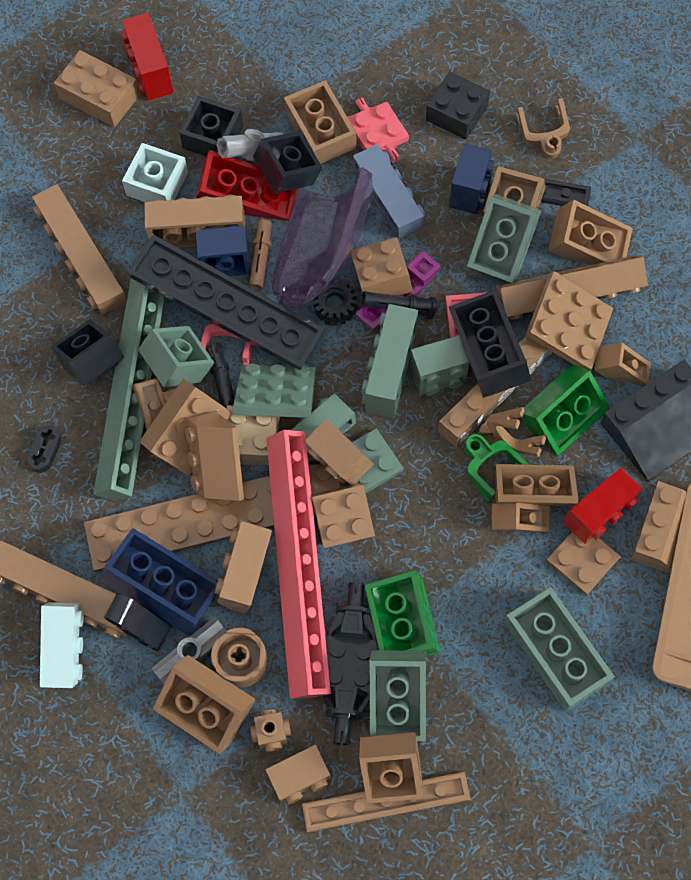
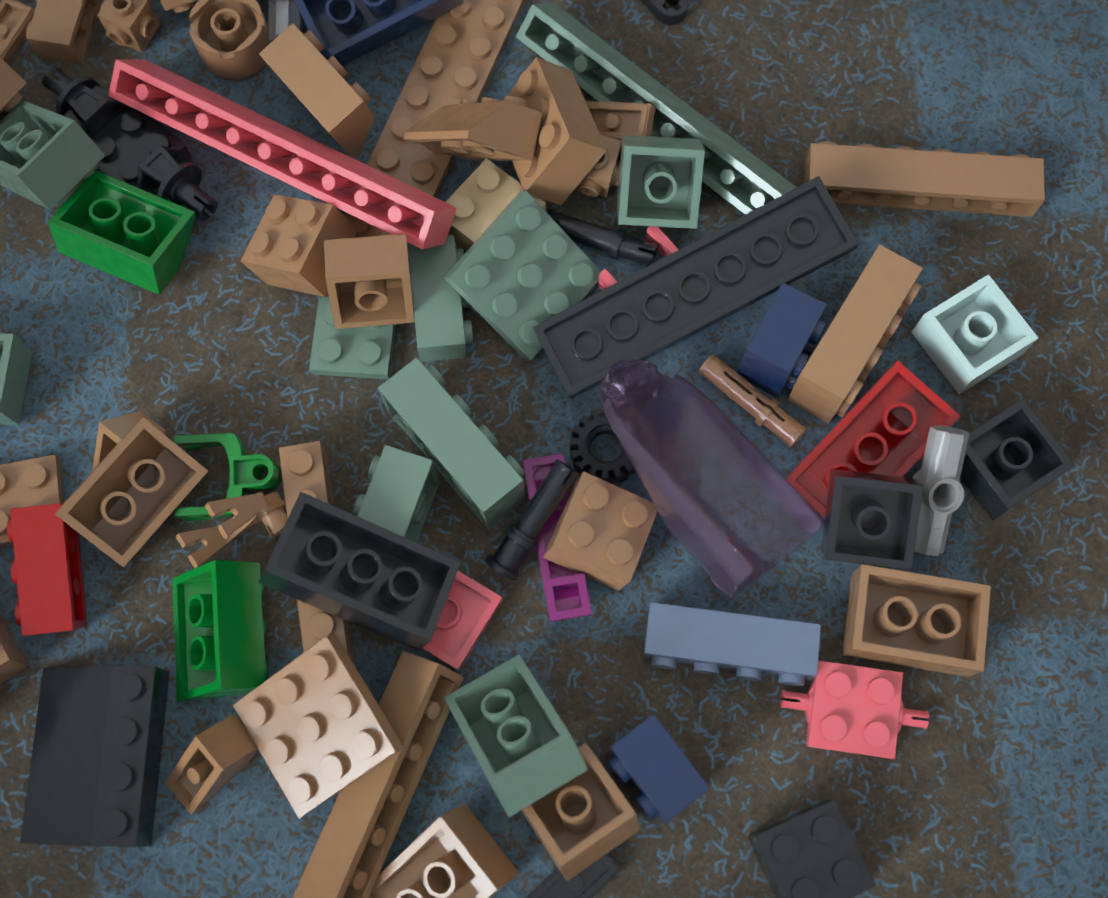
camera: 125 degrees right, 5 degrees up
black brick [50,319,124,386] -> none

